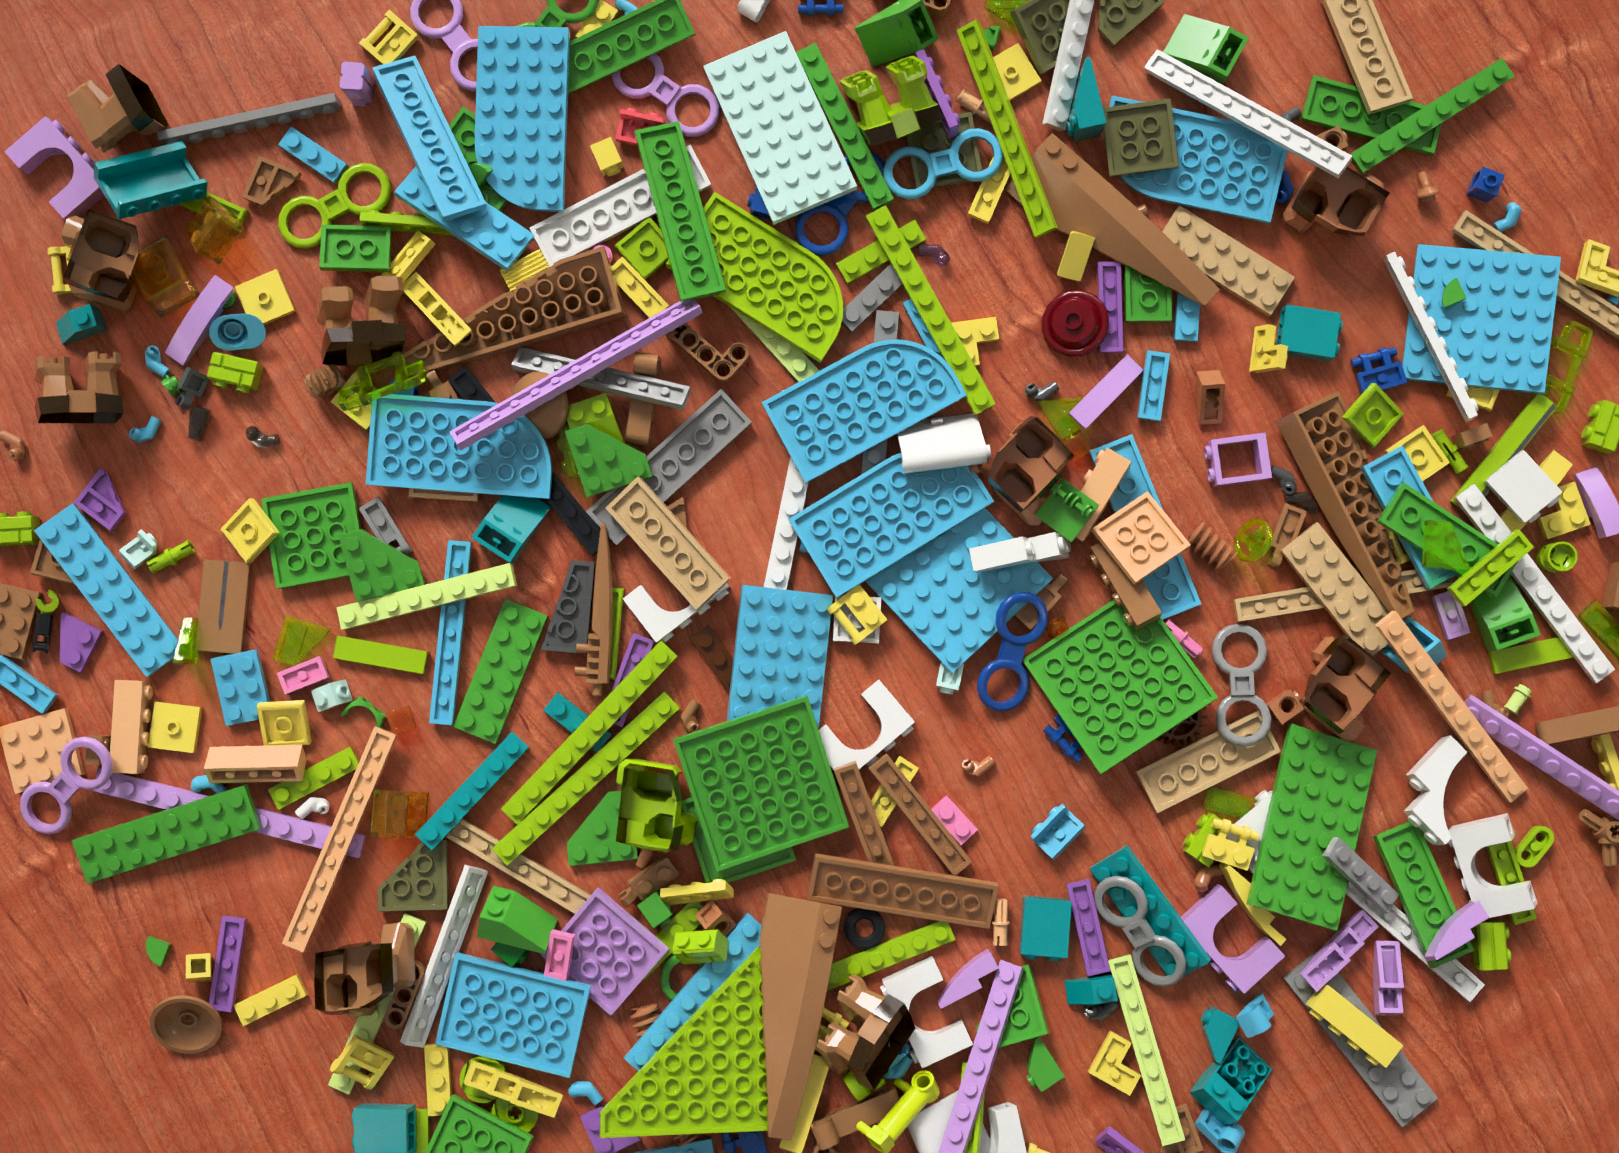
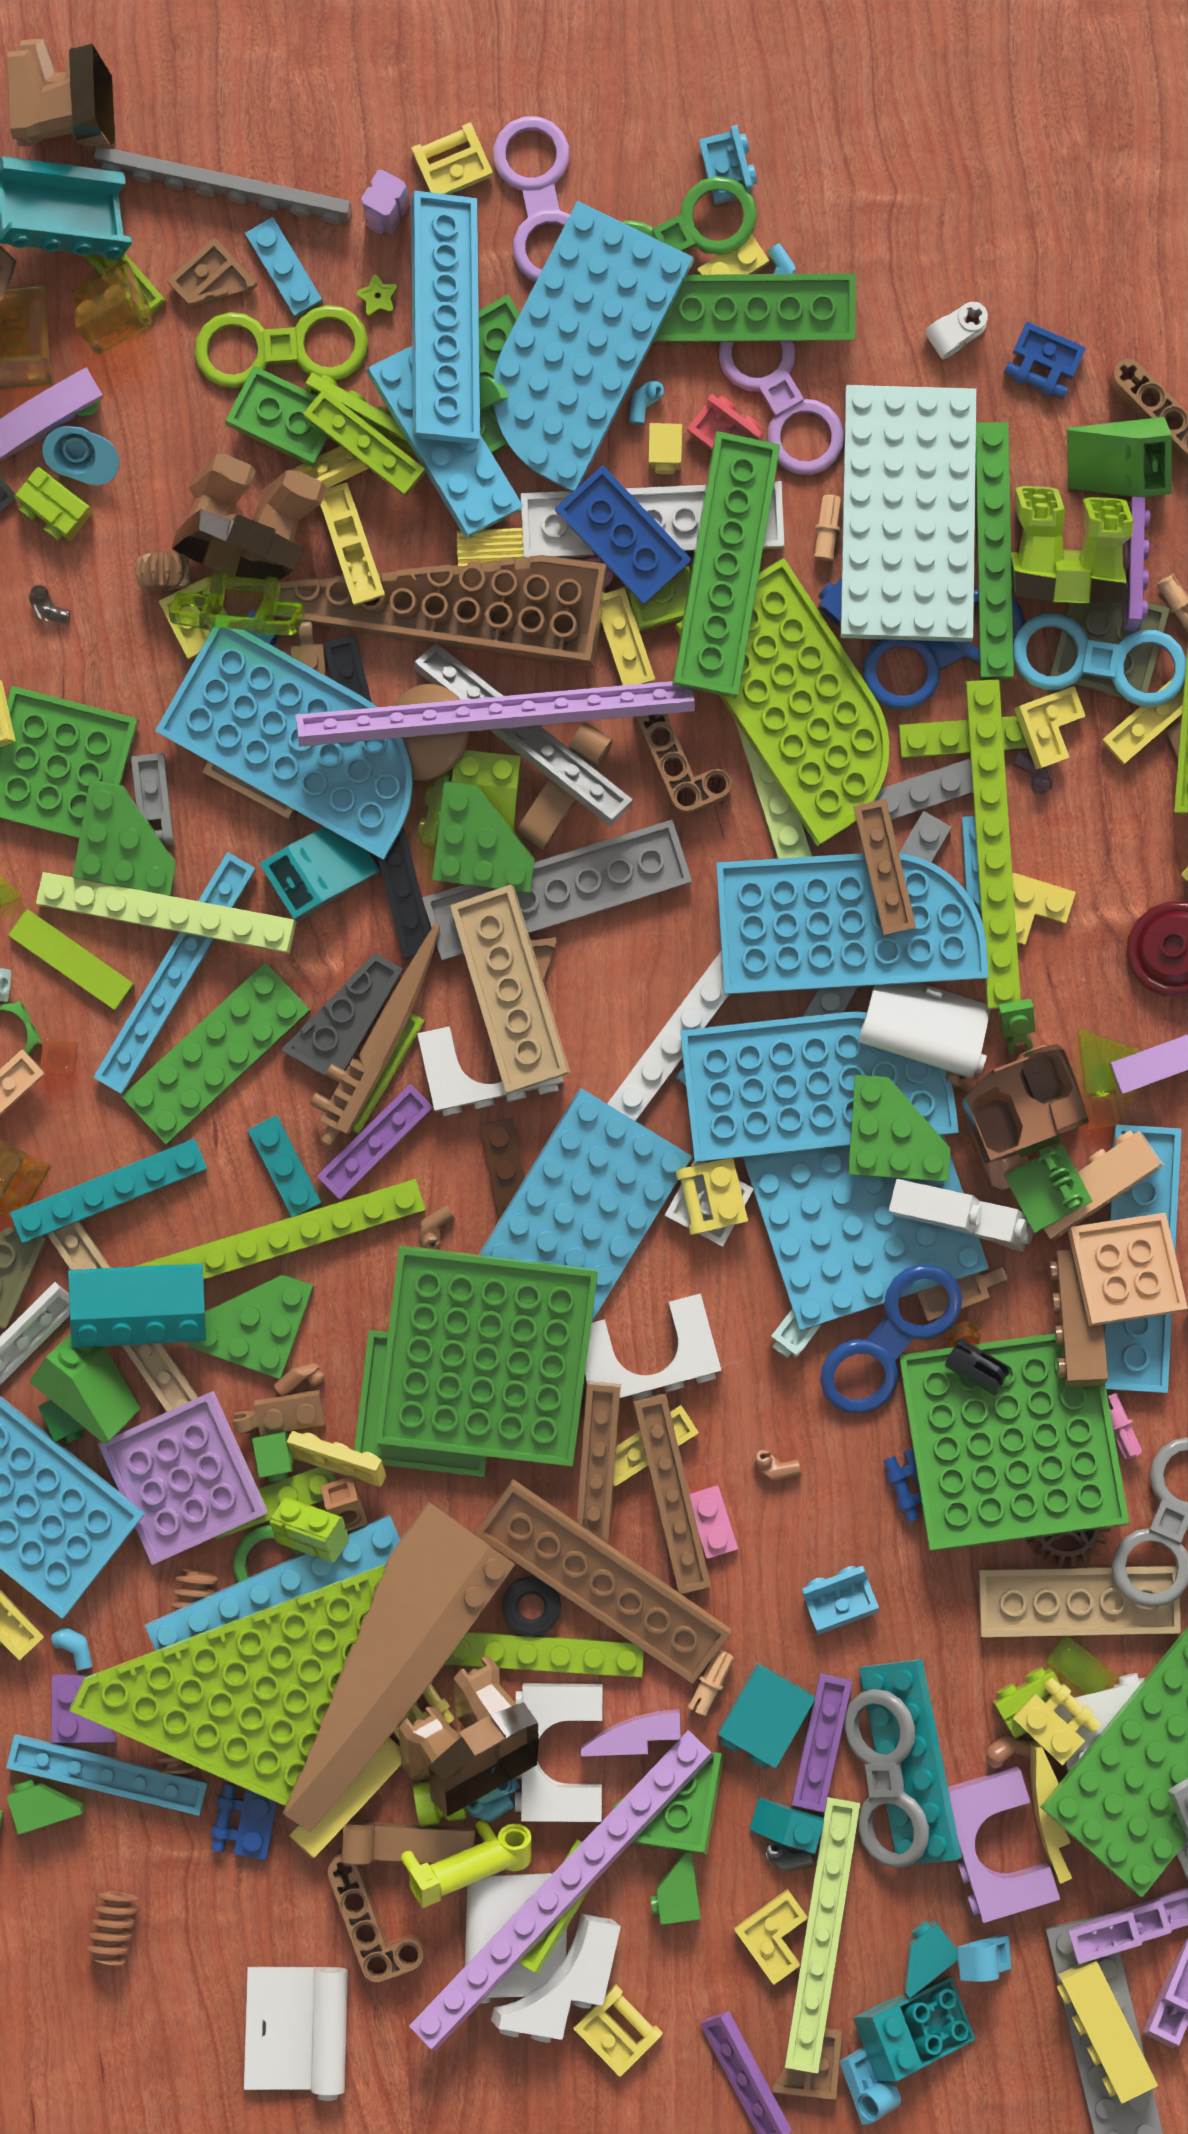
camera: 30 degrees right, 0 degrees up
light yellow plate [235,269,296,325] -> none
lime plate [501,640,678,825] -> none
bright pink plate [544,929,575,981] -> none
lime piece [616,758,698,853] -> none
dark grey arm [1025,381,1060,402] -> none
none -> teal slope [68,1263,206,1348]
none -> lime plate [303,389,426,497]
none -> lime plate [356,274,398,316]
none -> blue plate [555,465,692,606]
none -> medium azure arm [629,381,664,425]
none -> light nougat axle [813,494,842,561]
none -> bright green plate [848,1075,951,1182]
none -> medium nougat plate [853,799,916,936]
none -> black arm [945,1339,1011,1396]
none -> bright green plate [998,999,1036,1054]
none -> light yellow plate [1014,686,1085,770]

